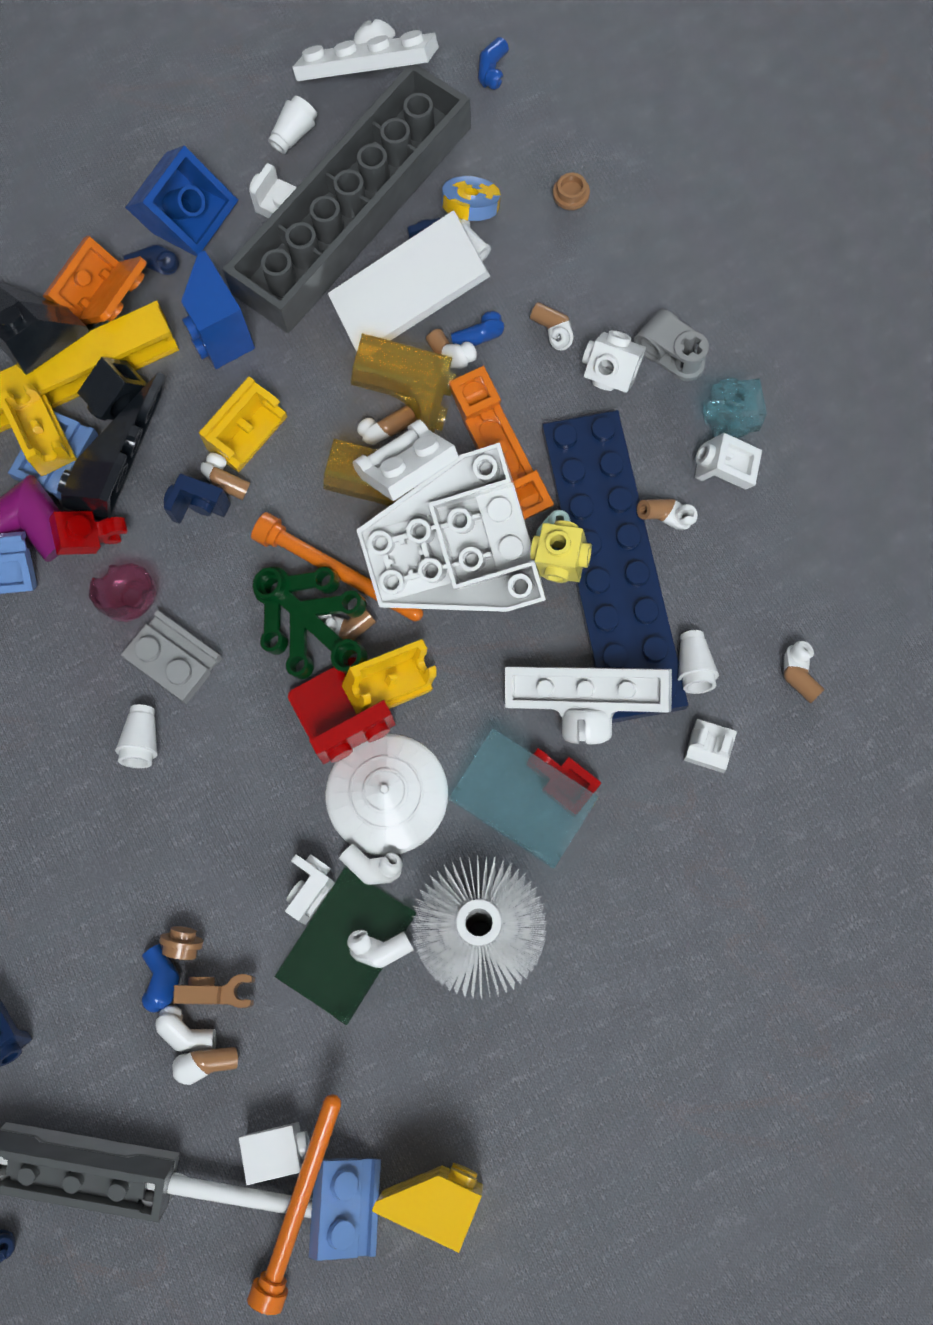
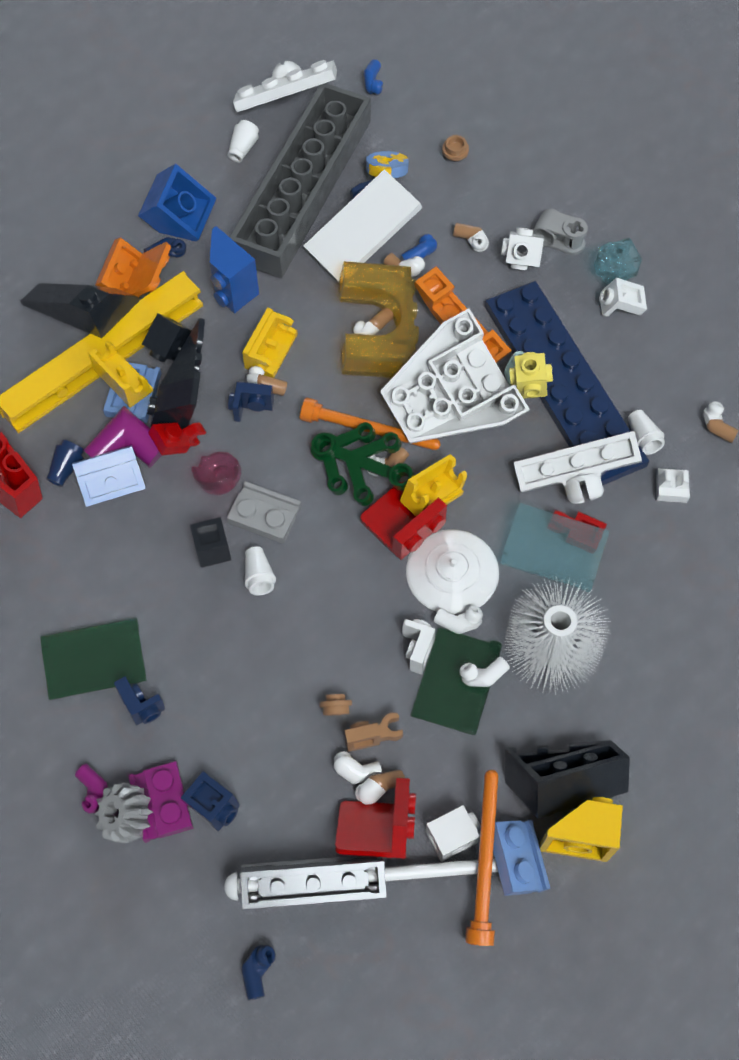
camera: 20 degrees left, 10 degrees down
blue arm [142,944,179,1013] -> none
white bracket [249,163,297,218] -> none
white plate [353,419,459,501] -> none
arm [637,499,698,530] -> none
none -> black brick [190,517,231,568]
none -> red bracket [335,778,416,859]
none -> black wedge [505,740,630,818]

